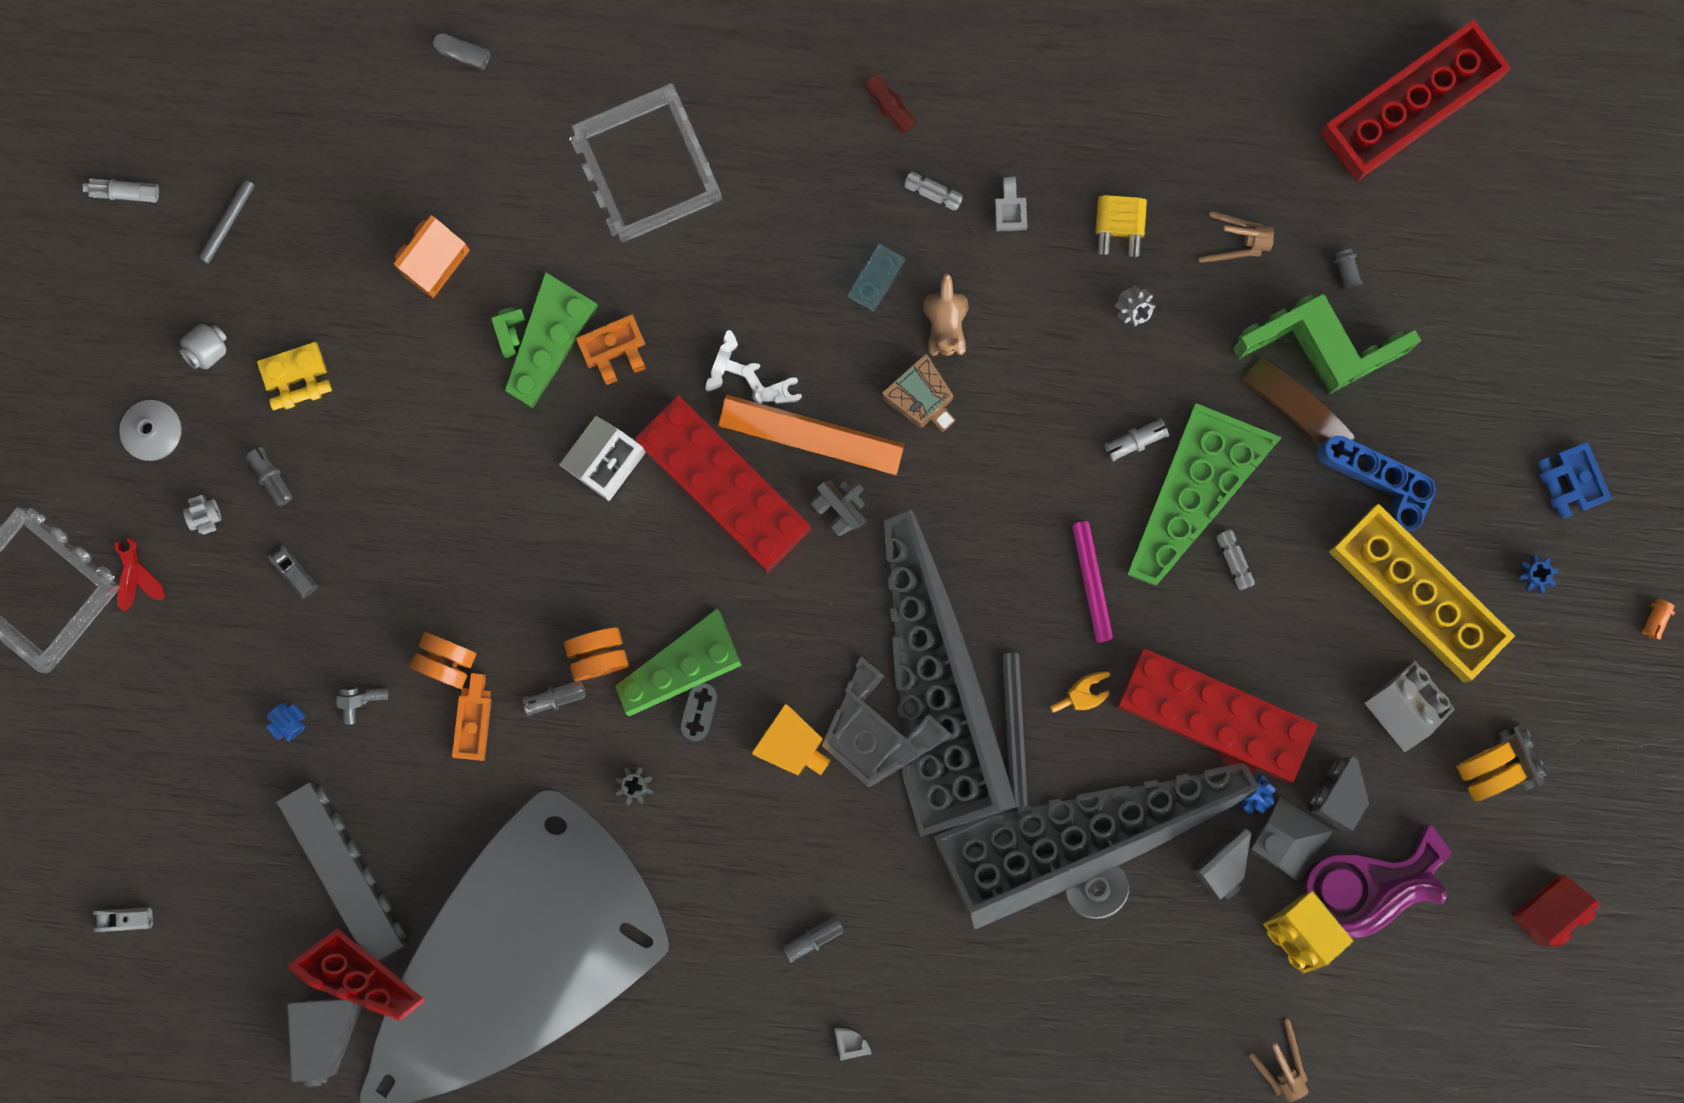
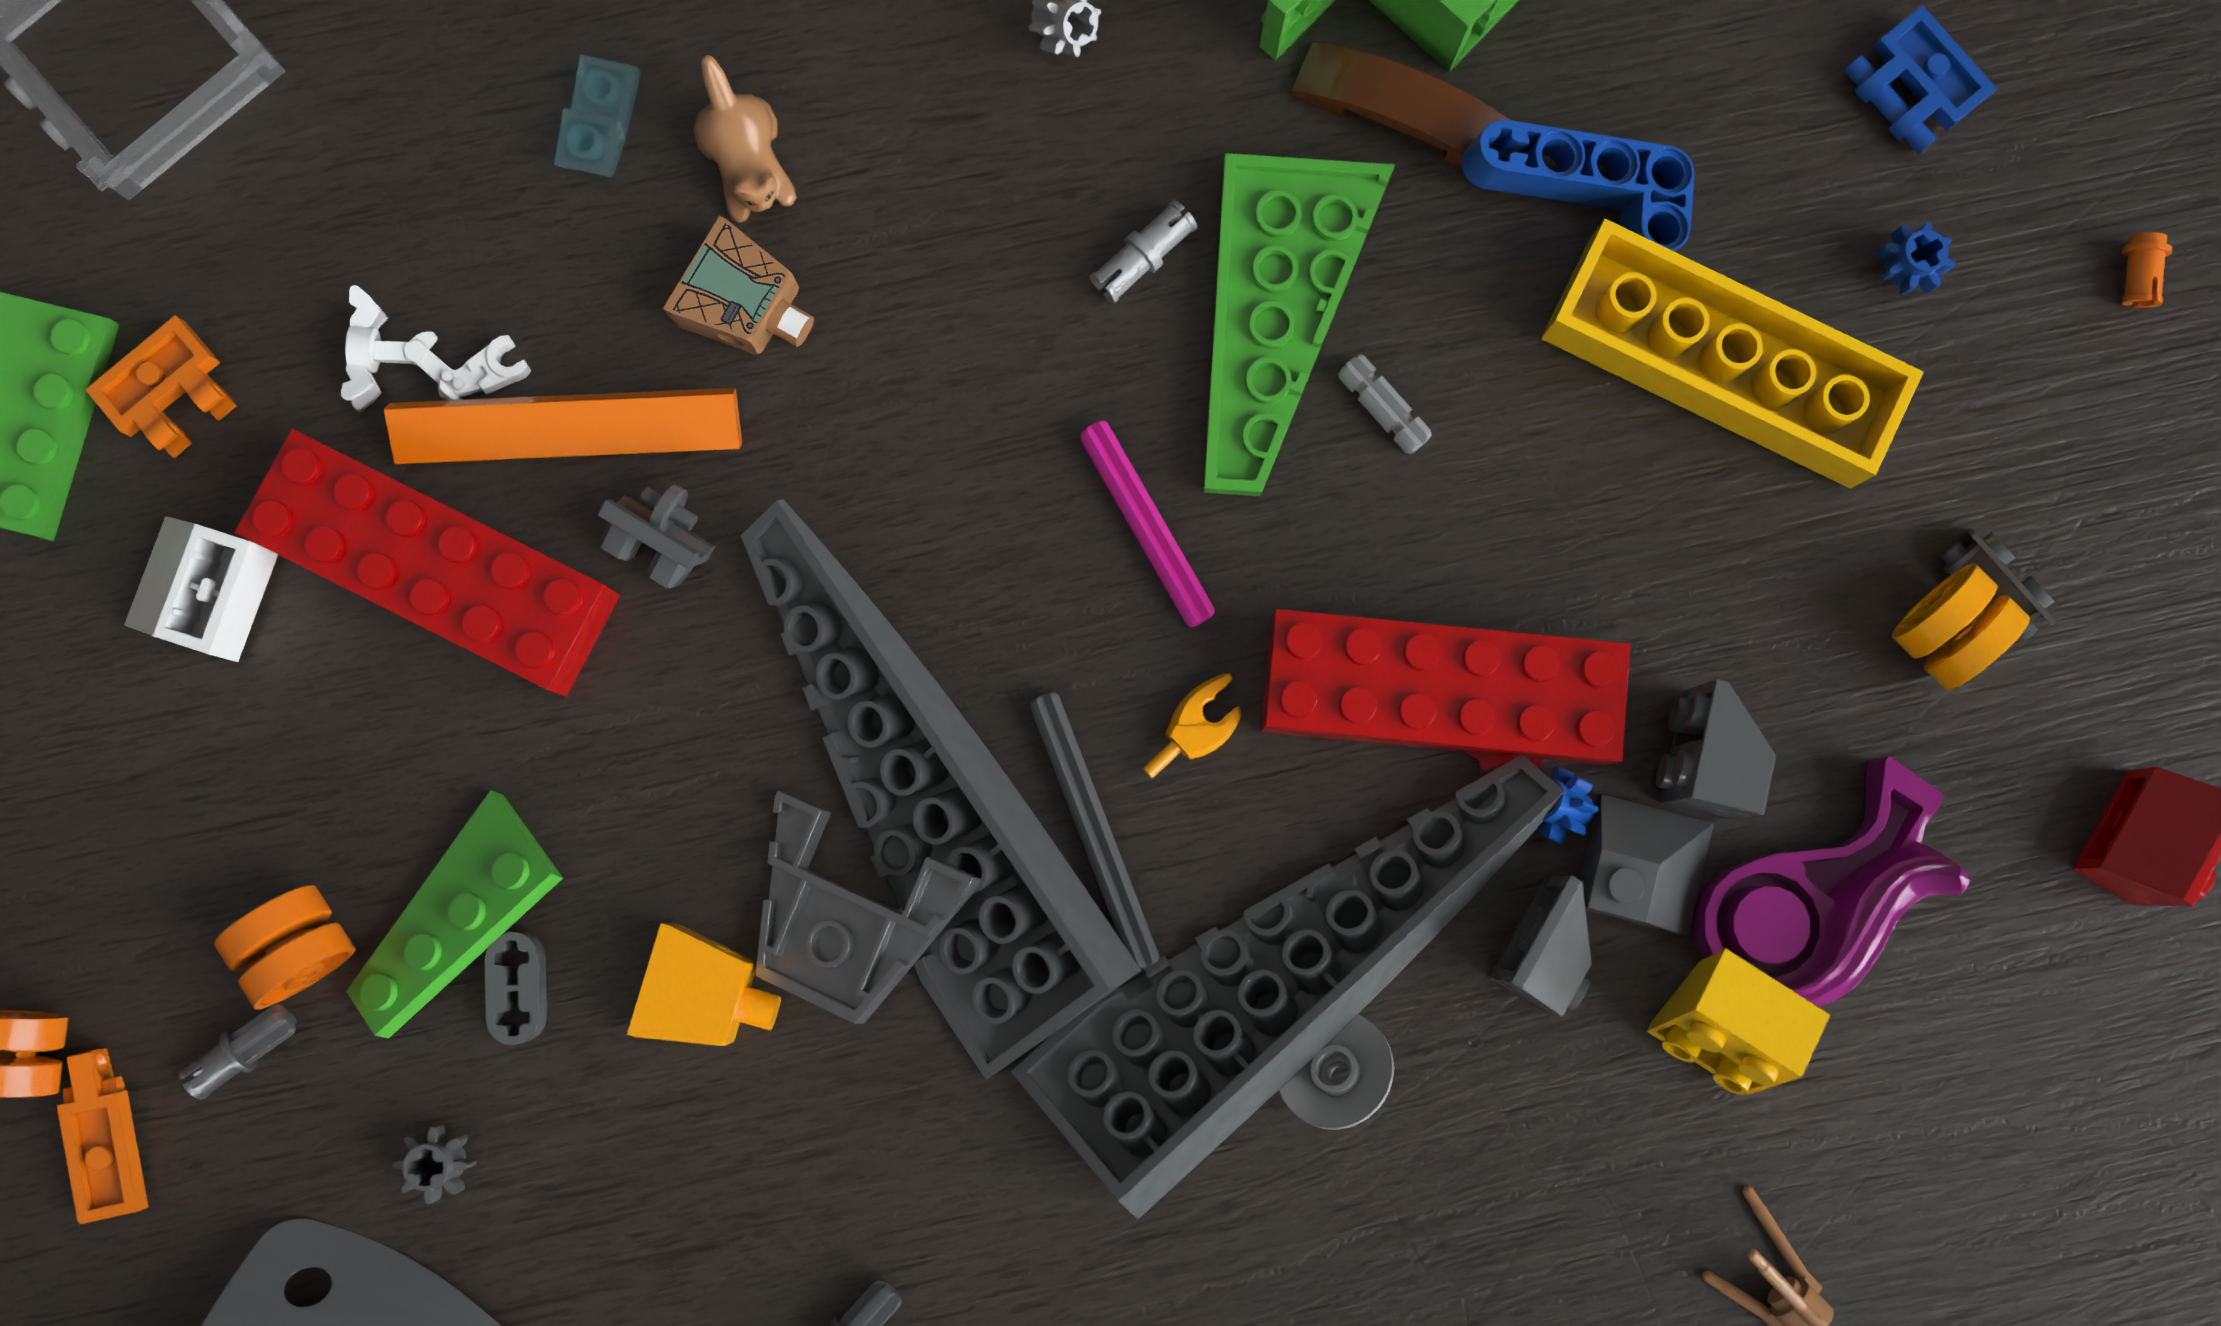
camera: 25 degrees left, 0 degrees up
light grey slope [1365,661,1455,752] -> none

